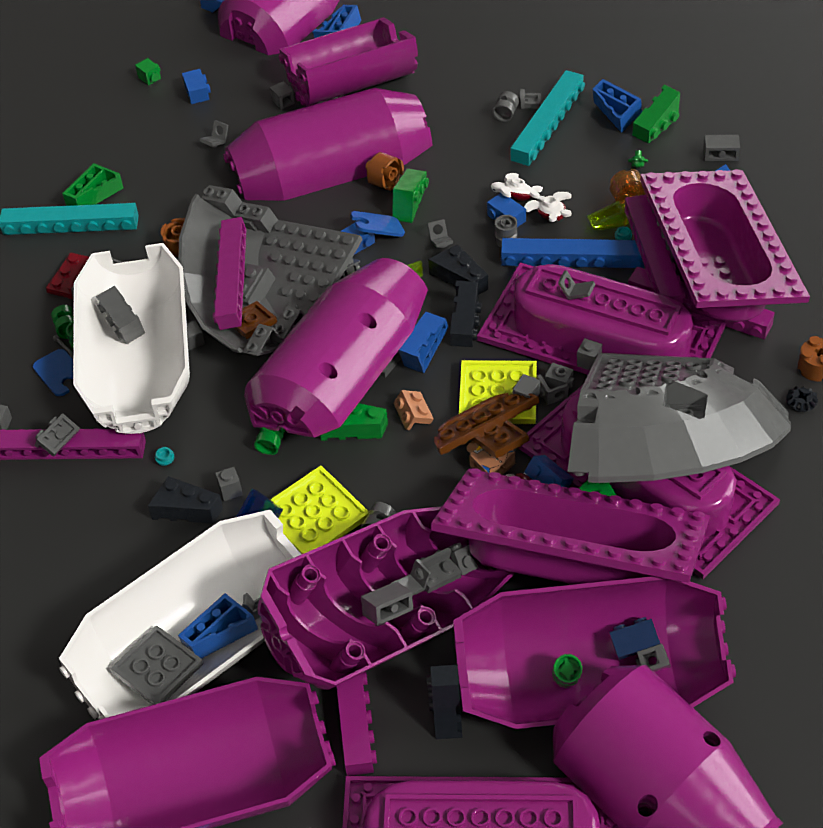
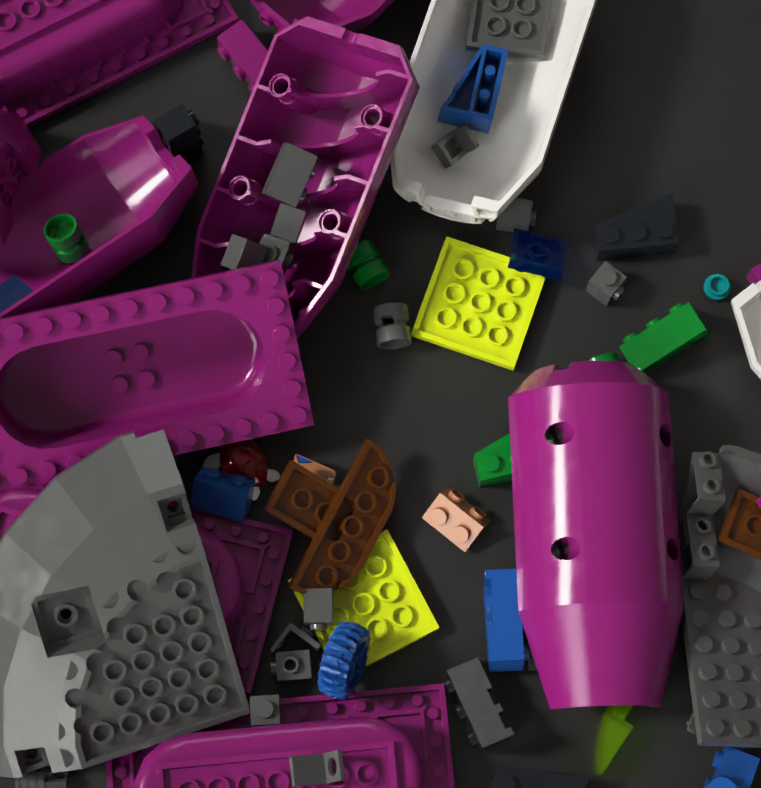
camera: 145 degrees right, 25 degrees up
none -> dark grey brick [221,234,268,270]
none -> blue gear [317,621,371,700]
none -> green wedge [619,302,712,373]

